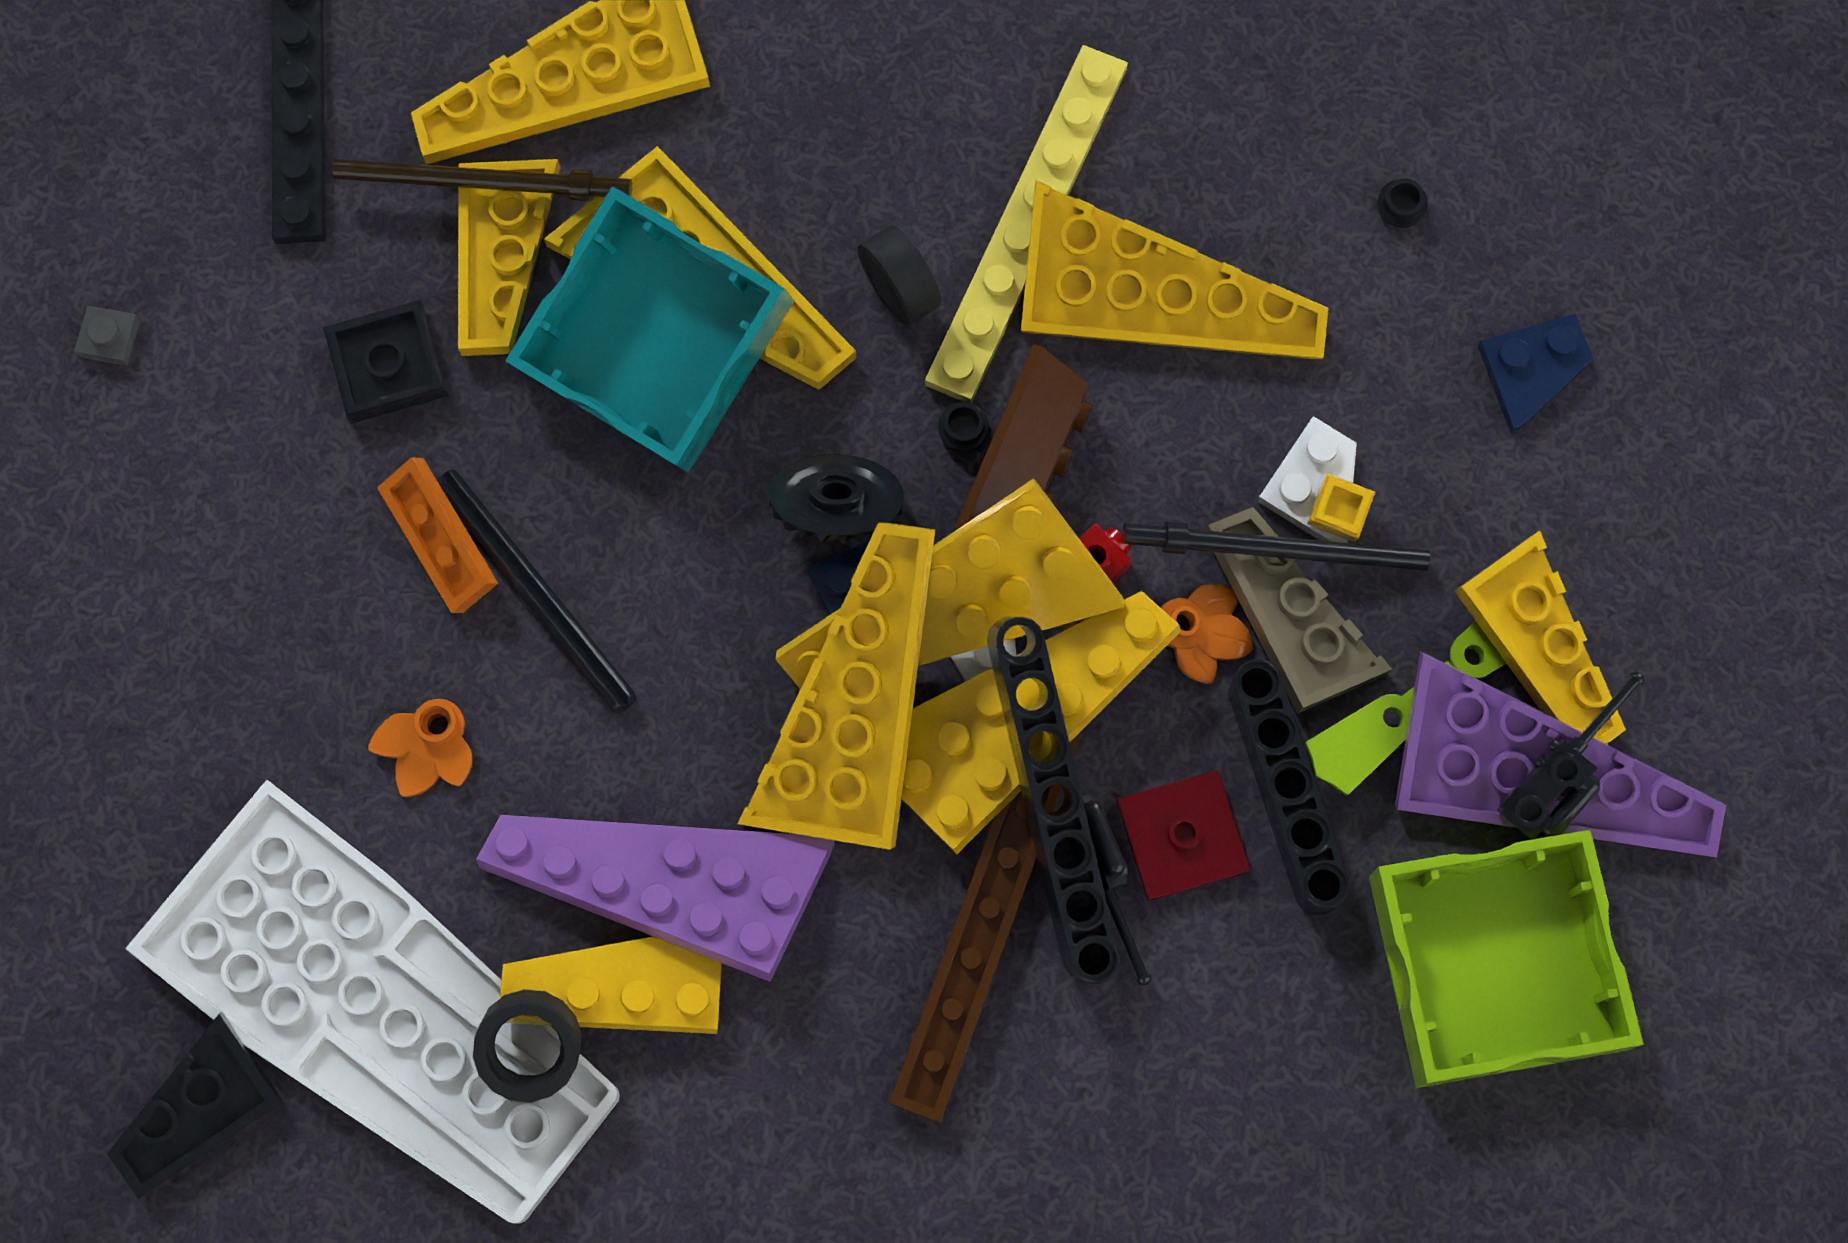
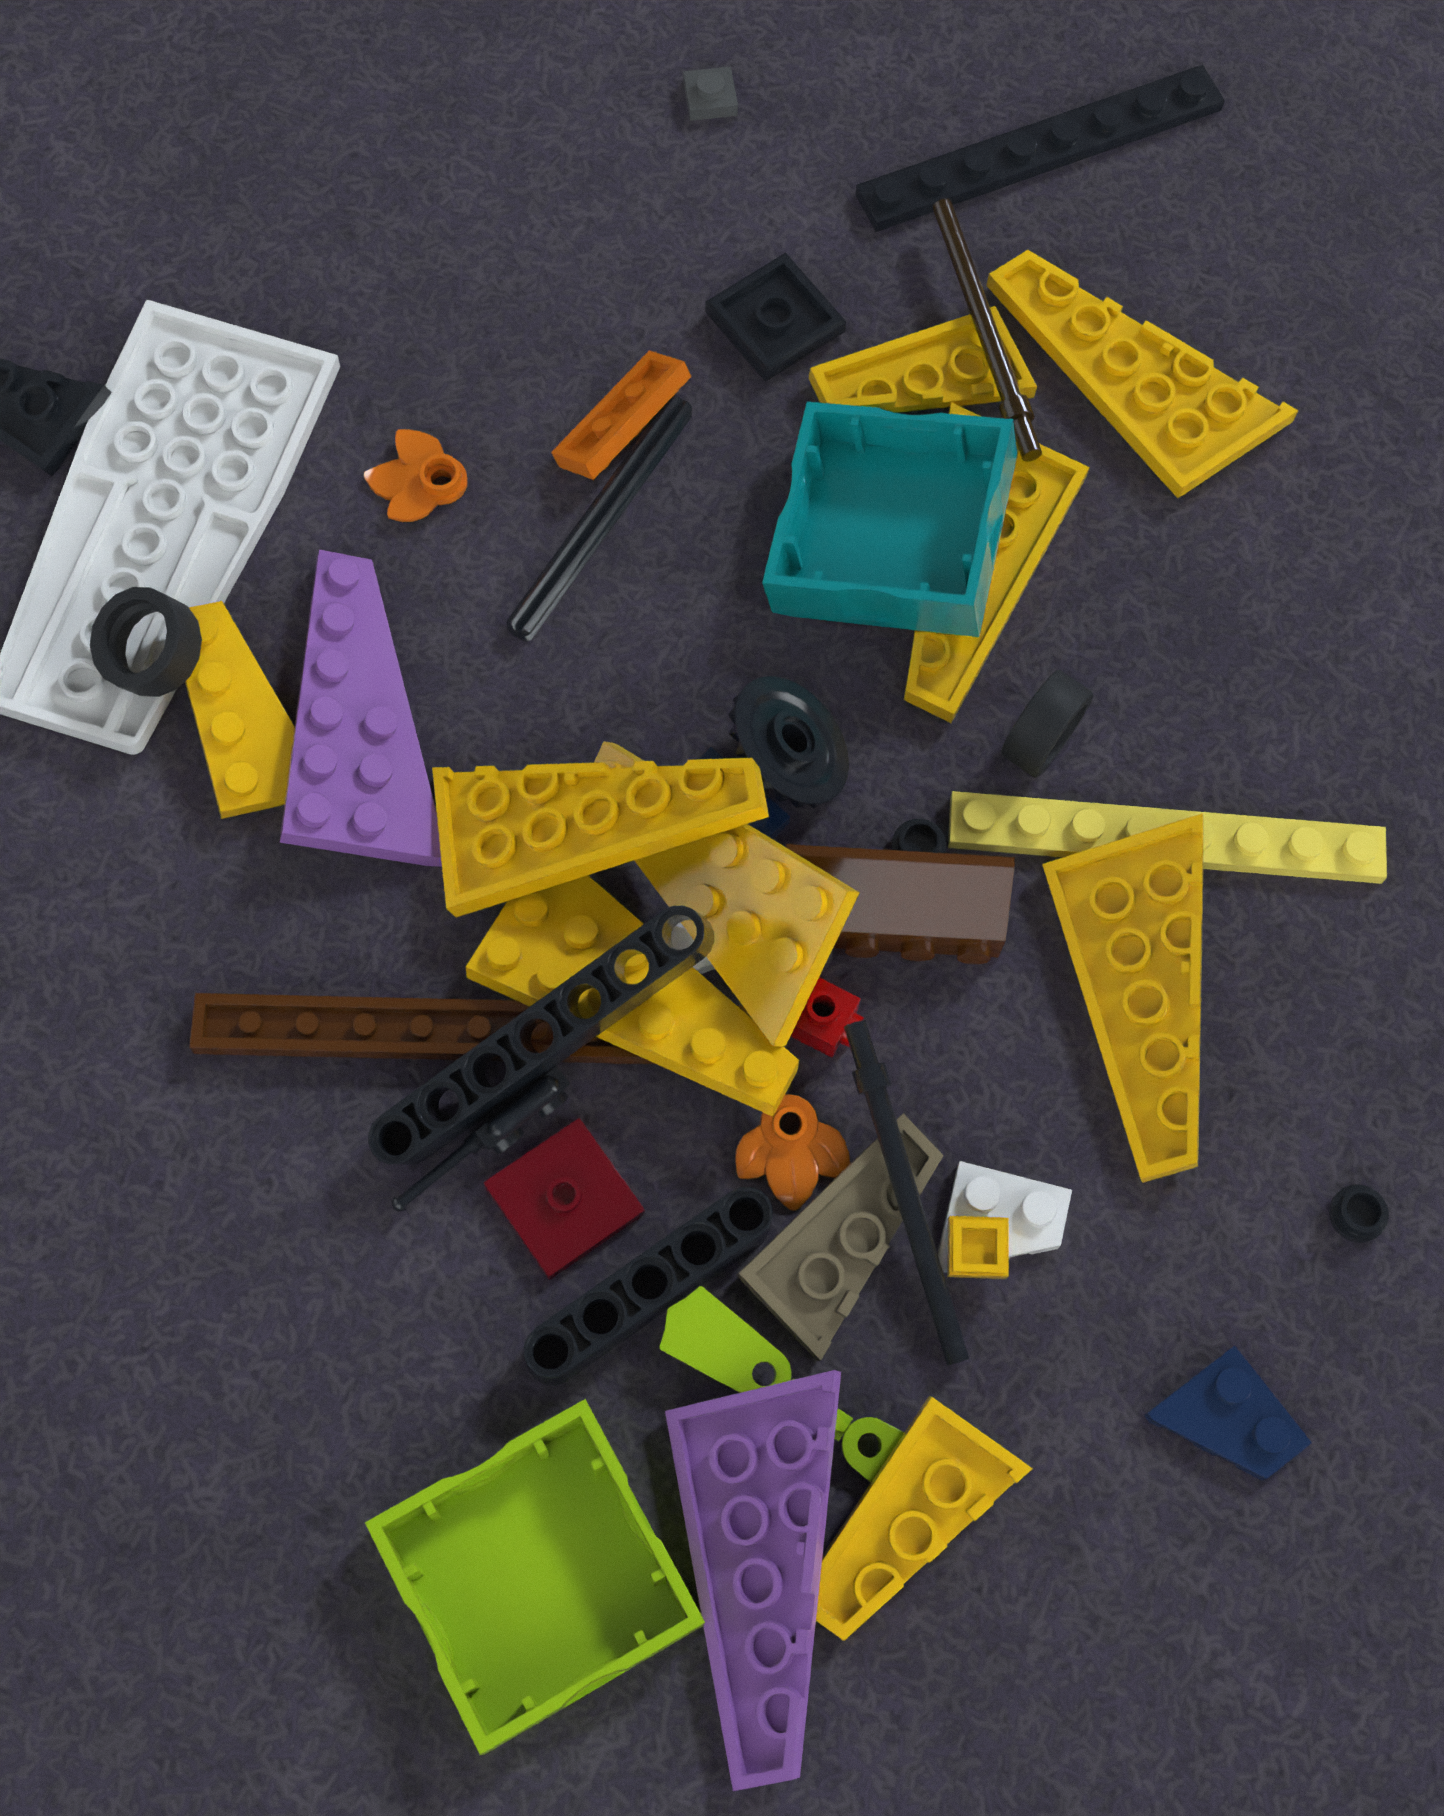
camera: 65 degrees right, 5 degrees down
black piece [1497,672,1645,840] -> none

